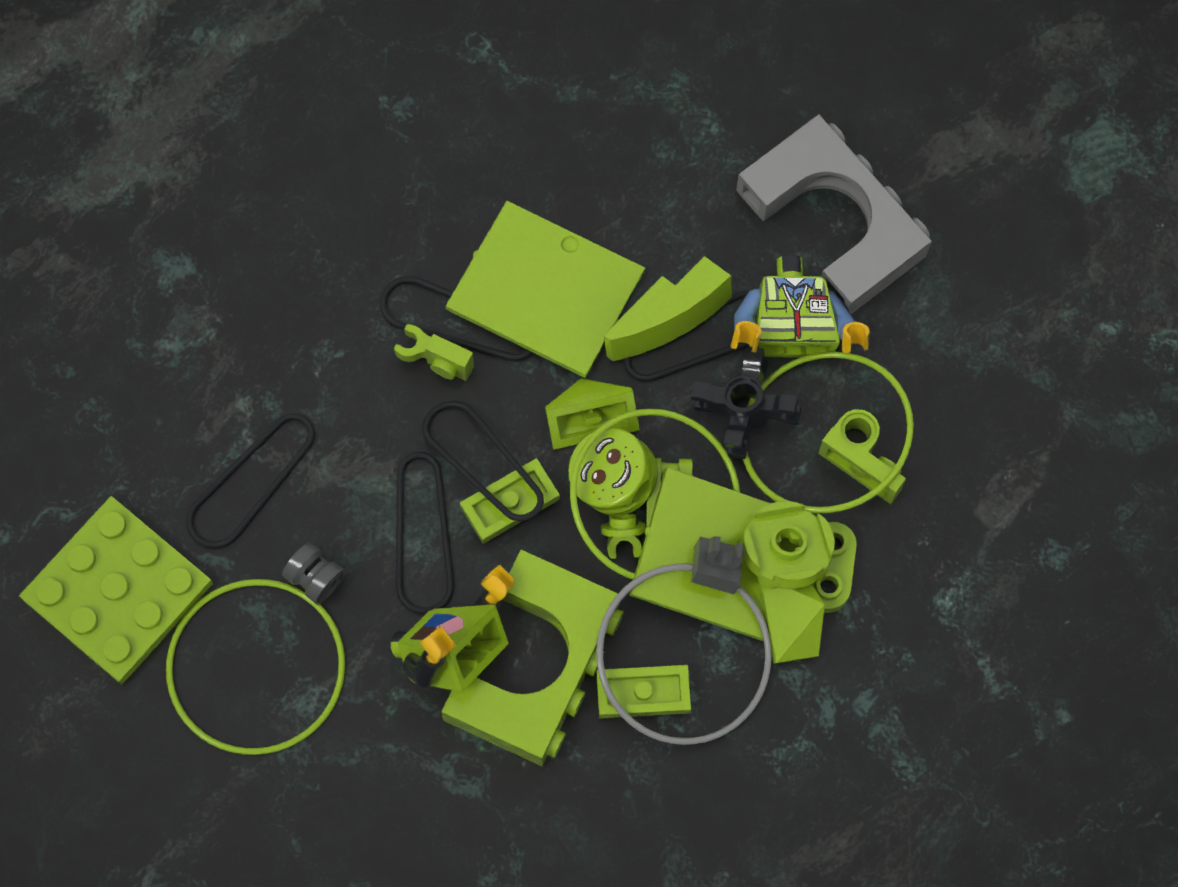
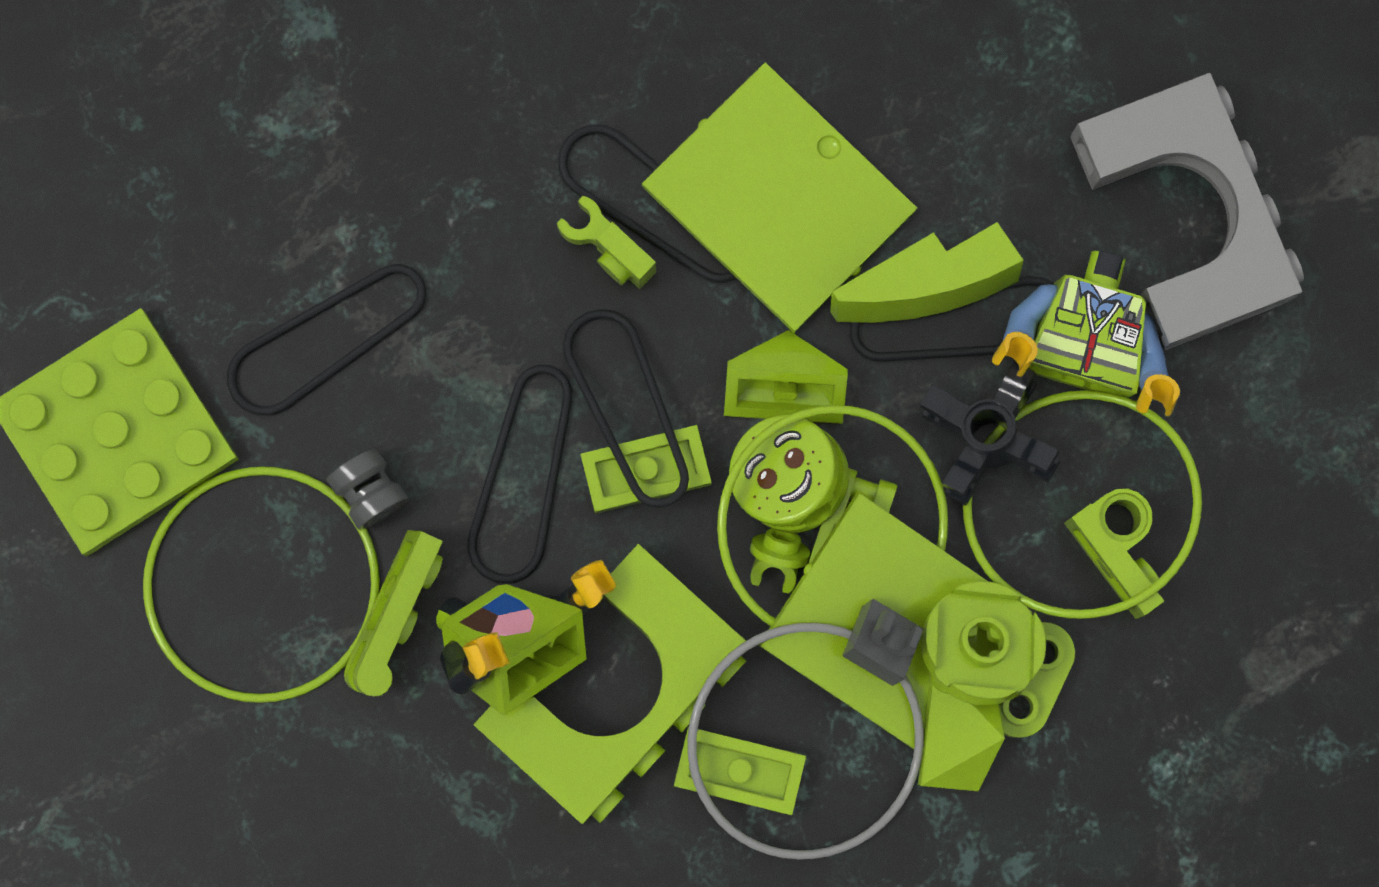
camera: 15 degrees right, 10 degrees up
none -> lime plate [344,530,443,697]

